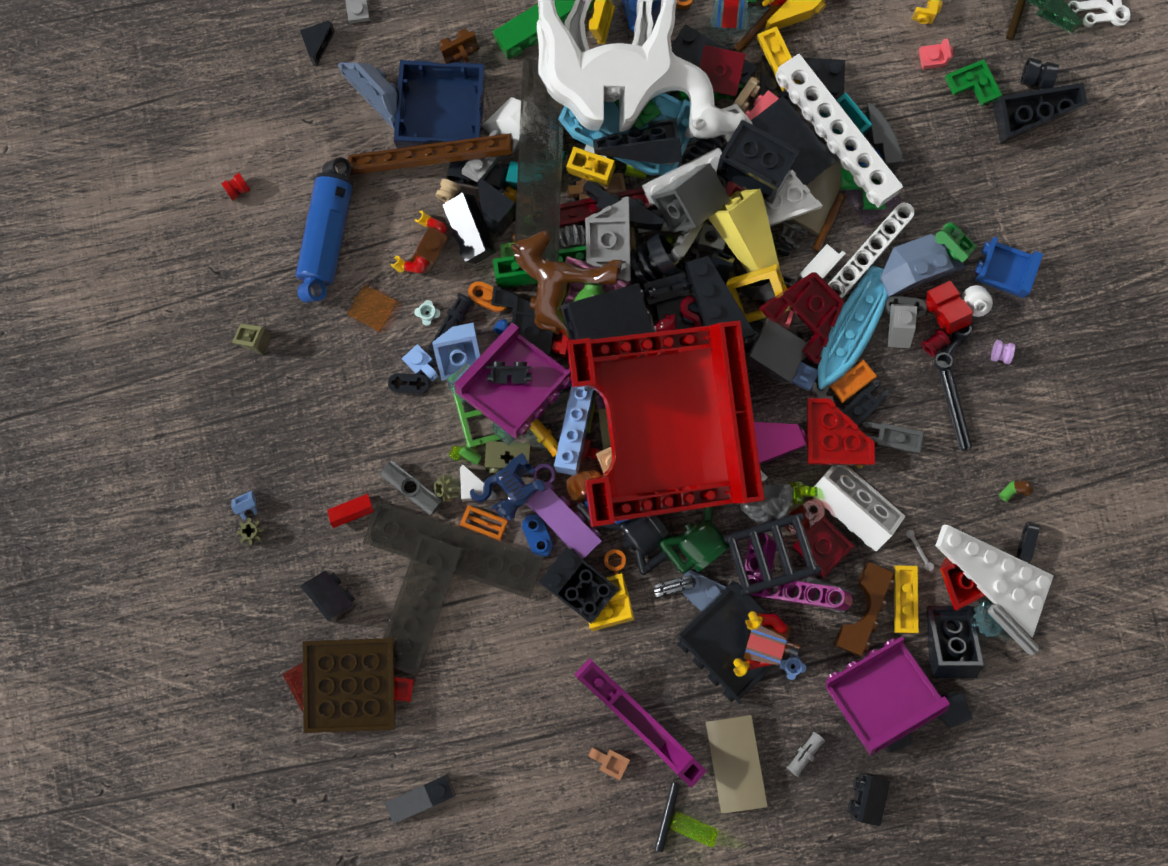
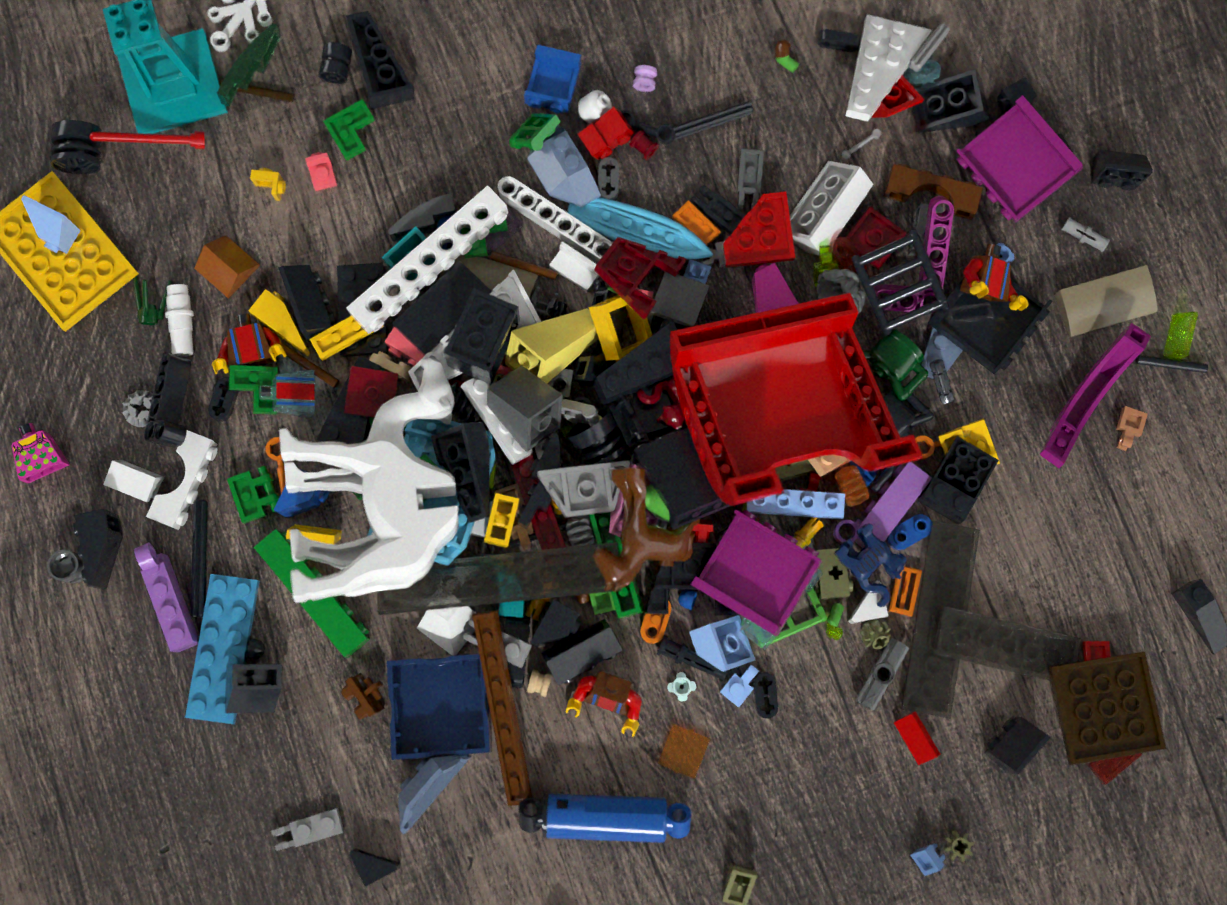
camera: 100 degrees left, 0 degrees up
black hinge [486,362,533,384] -> none
light grey slope [888,304,917,348] -> none
yellow plate [894,565,919,633] -> none
none -> black slope [278,265,337,343]

